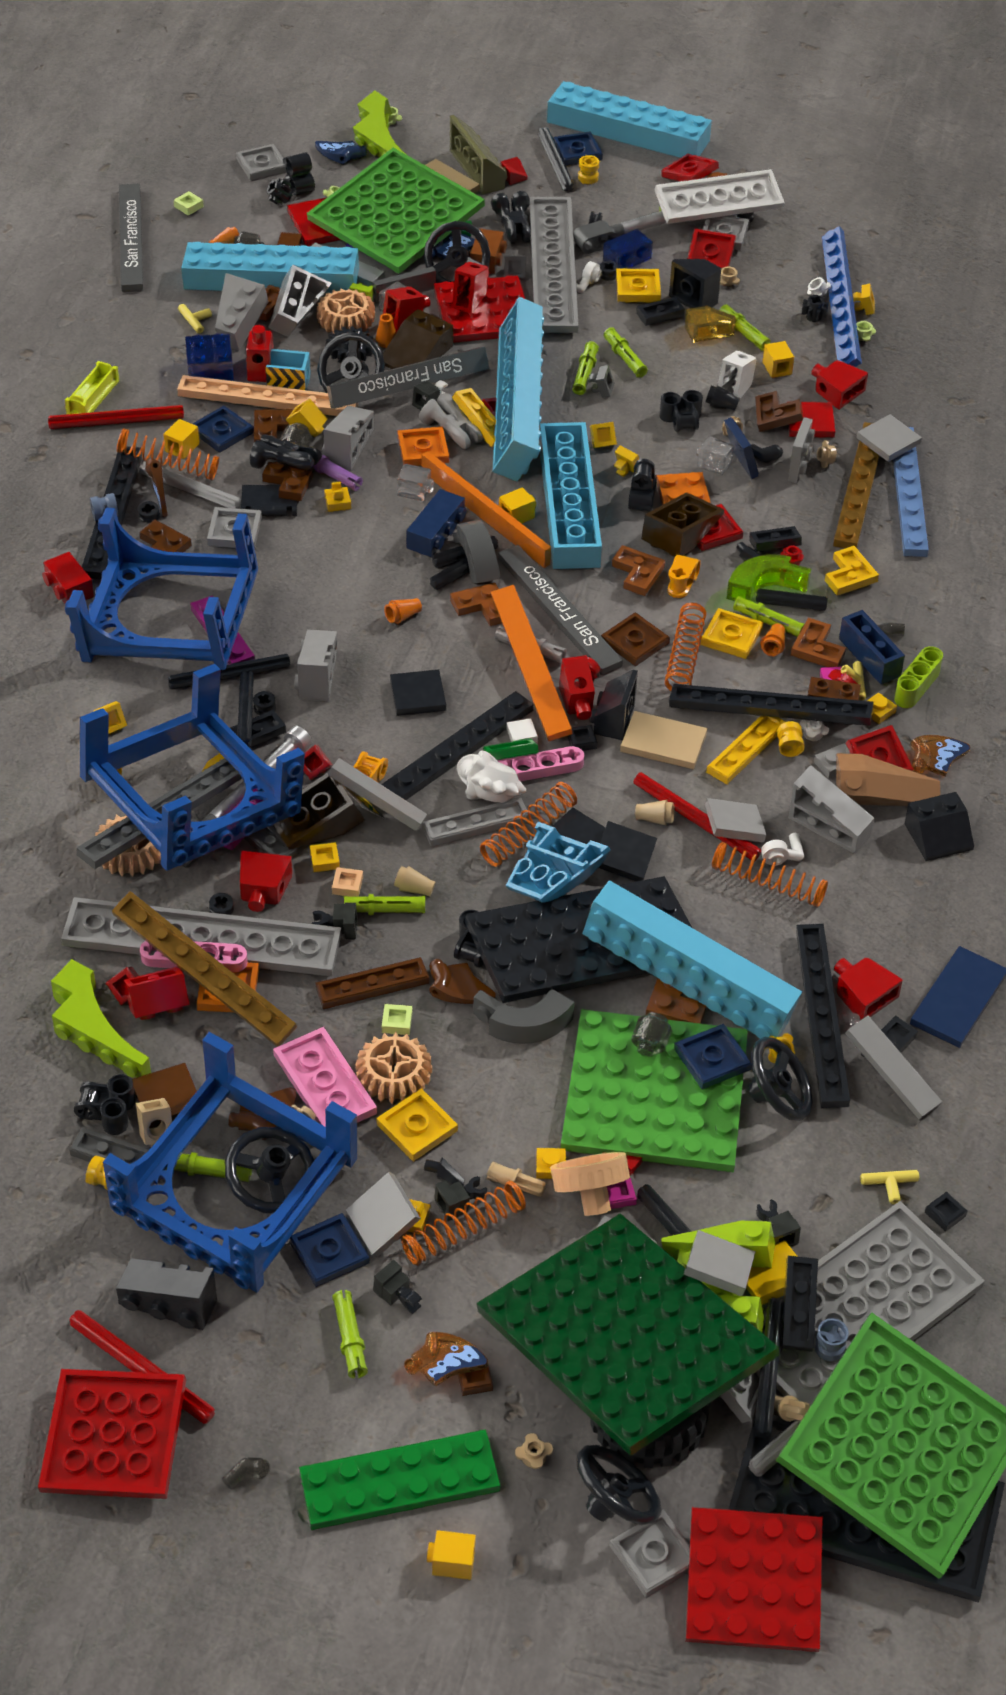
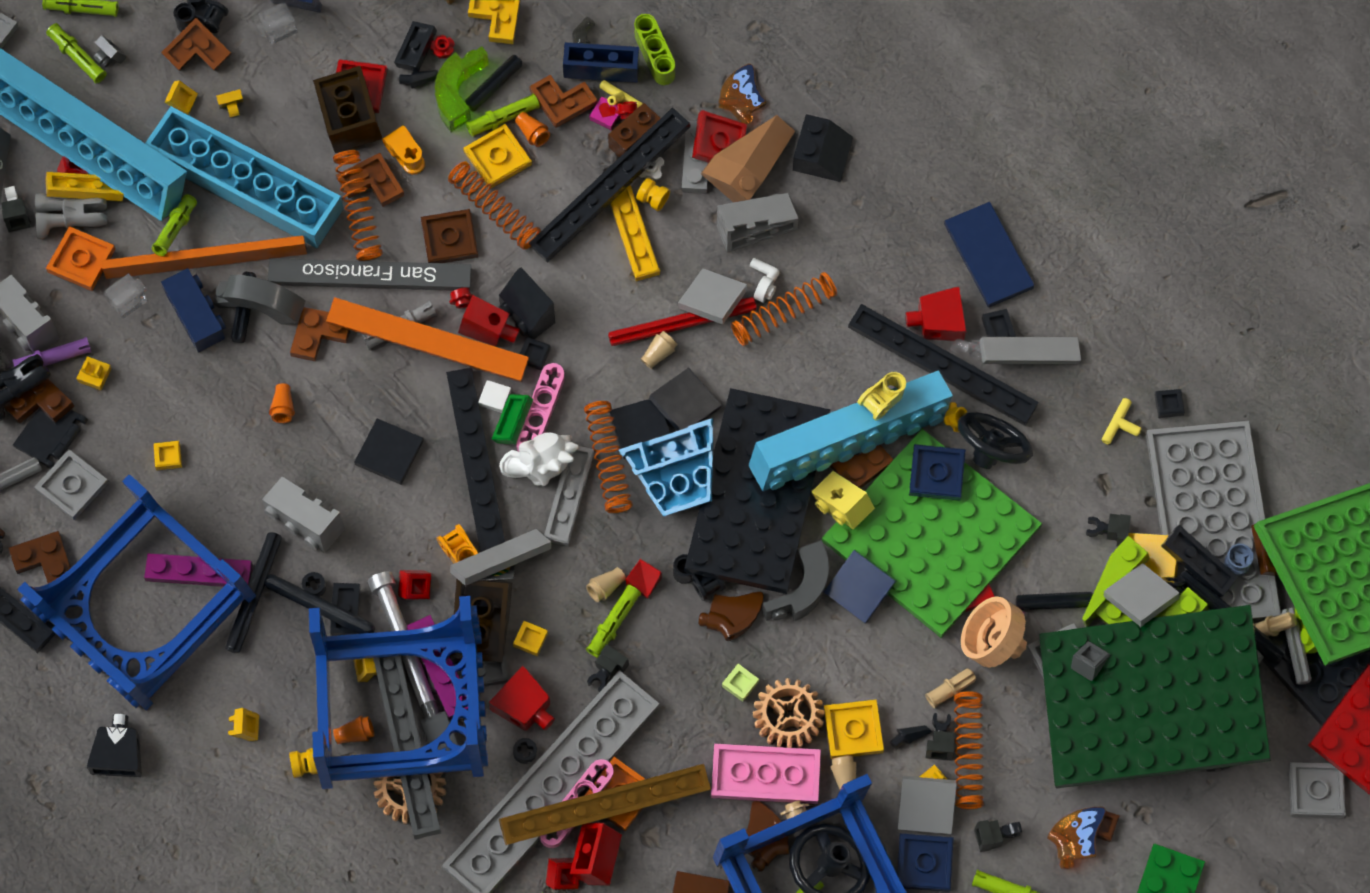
camera: 55 degrees left, 20 degrees up
red brick [42,552,94,604] -> none
reddish brown tile [315,957,429,1009] -> none
light nougat plate [332,867,363,896] -> none
black axle [430,557,470,590] -> none
yellow brick [499,487,536,524] -> none
tan plate [515,1433,553,1469] -> none
yellow plate [536,1148,566,1179] -> none
black piece [576,1445,662,1525] -> none
tan tile [620,711,707,769] -> none
black piece [628,459,657,511] -> none
clear smoke head [631,1012,672,1057] -> none
orange plate [657,472,711,505] -> none
yellow plate [867,692,897,724] -> none
none -> black torso [87,714,142,777]
none -> lime pin [151,194,197,256]
none -> yellow tile [153,441,182,471]
none -> dark orange plate [161,18,232,71]
none -> orange piece [333,150,383,261]
none -> orange cone [333,716,375,744]
none -> red slope [626,559,662,599]
none -> light yellow brick [812,471,875,530]
none -> dark blue tile [824,550,897,623]
none -> tan cone [830,756,856,789]
none -> light yellow piece [857,372,906,421]
none -> dark grey slope [1071,641,1110,681]
none -> black bush [1162,577,1185,595]

